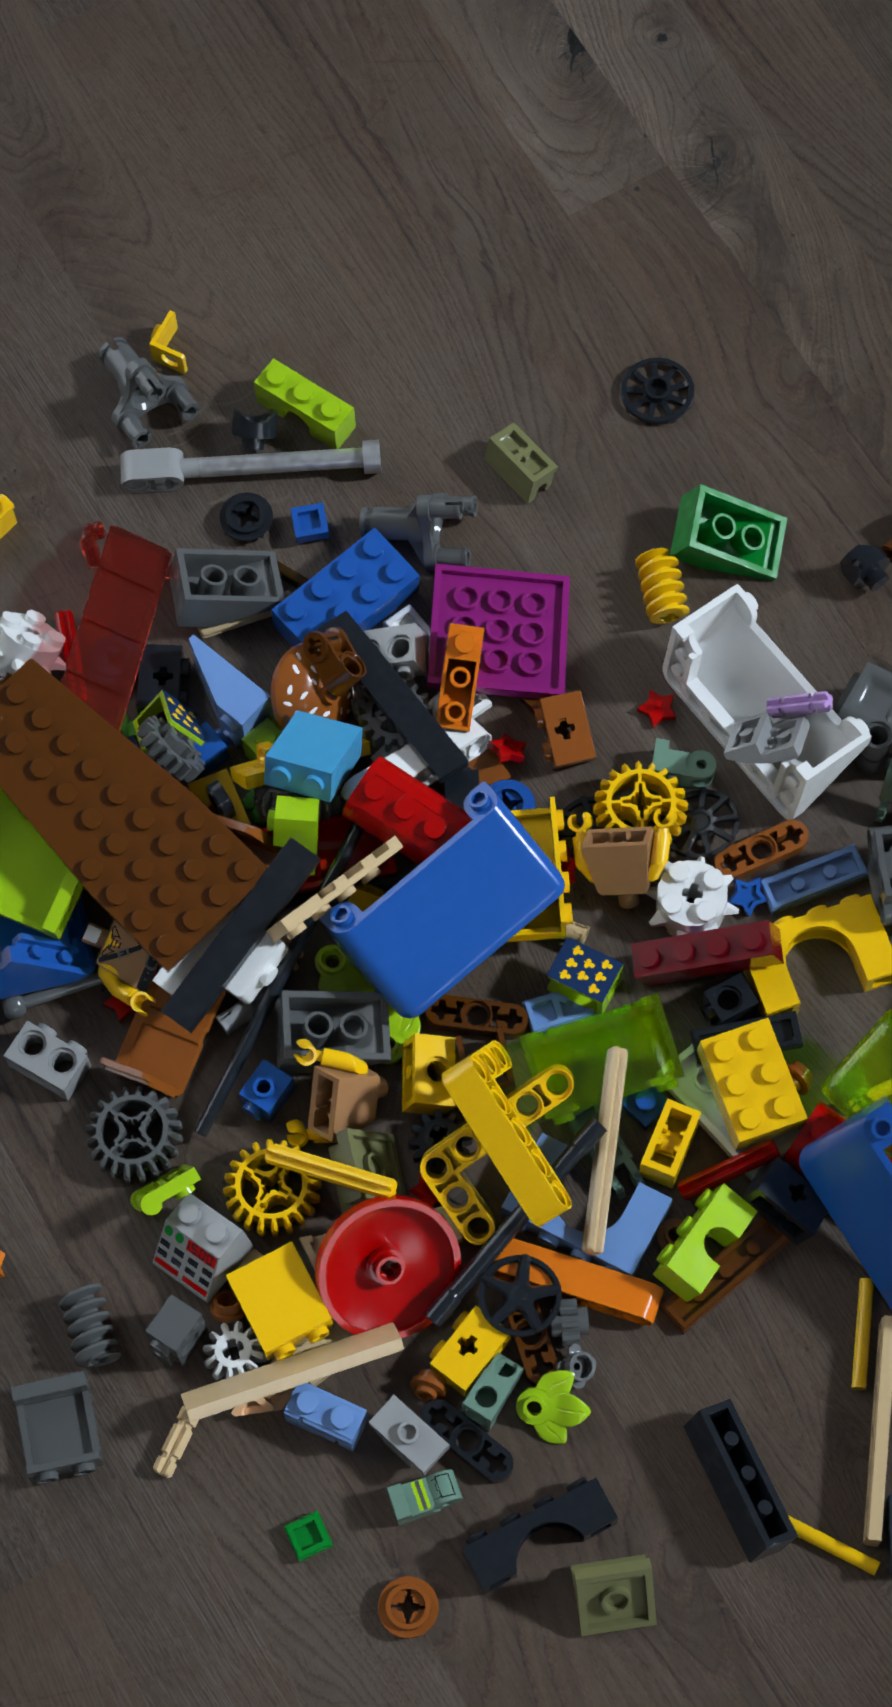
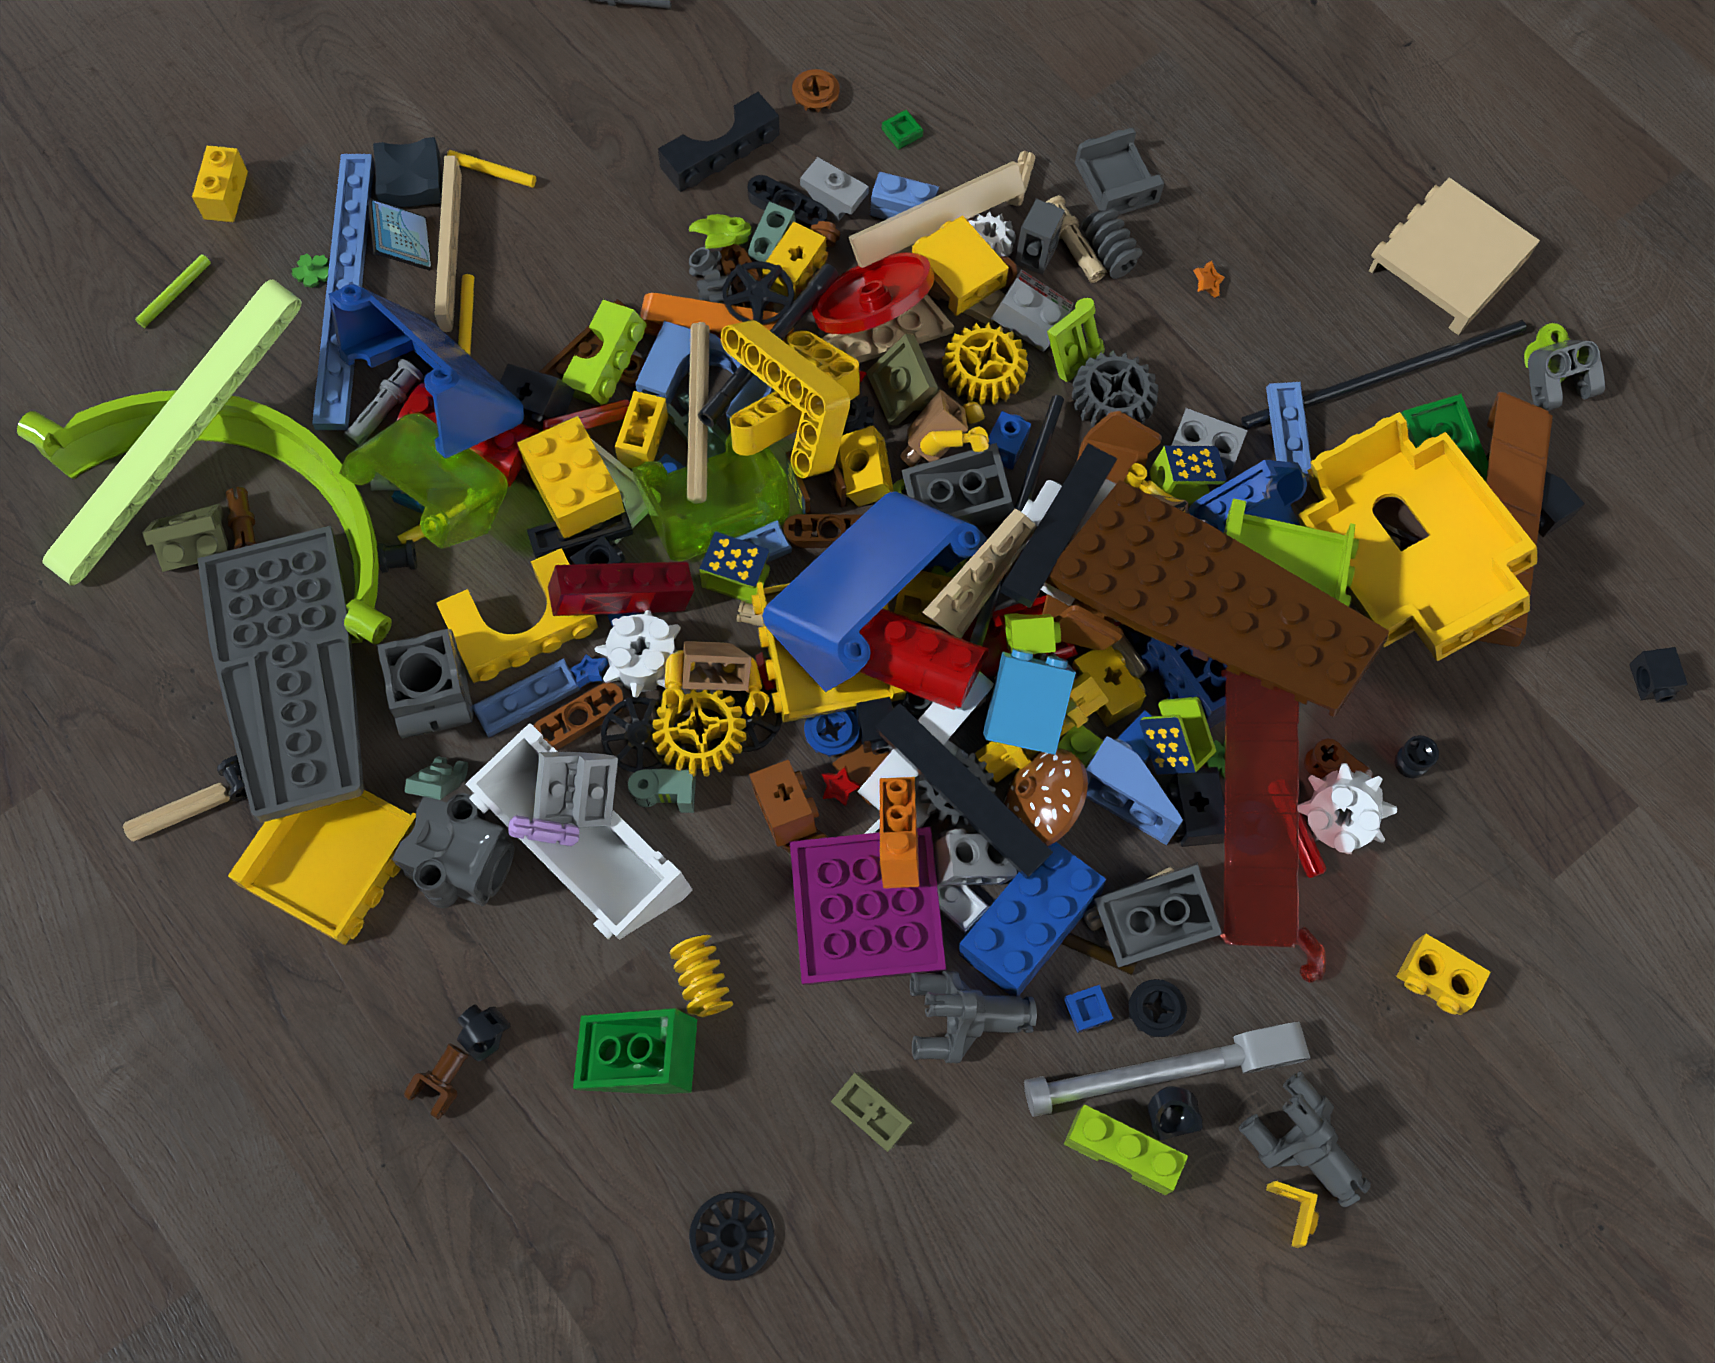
camera: 165 degrees right, 0 degrees up
dark grey gear [137,715,205,782] -> none
black tile [205,780,236,819] -> none
yellow axle [265,1143,398,1198] -> none
reddish brown piece [303,627,366,696] -> none
sand green leg [387,1469,463,1526] -> none
olive bracket [570,1554,657,1636] -> none
red piece [637,689,676,729] -> none
black brick [683,1399,798,1563] -> none
dark orange plate [787,1061,813,1095] -> none
none -> tan pin [1046,196,1107,283]
none -> piece [1149,446,1227,506]

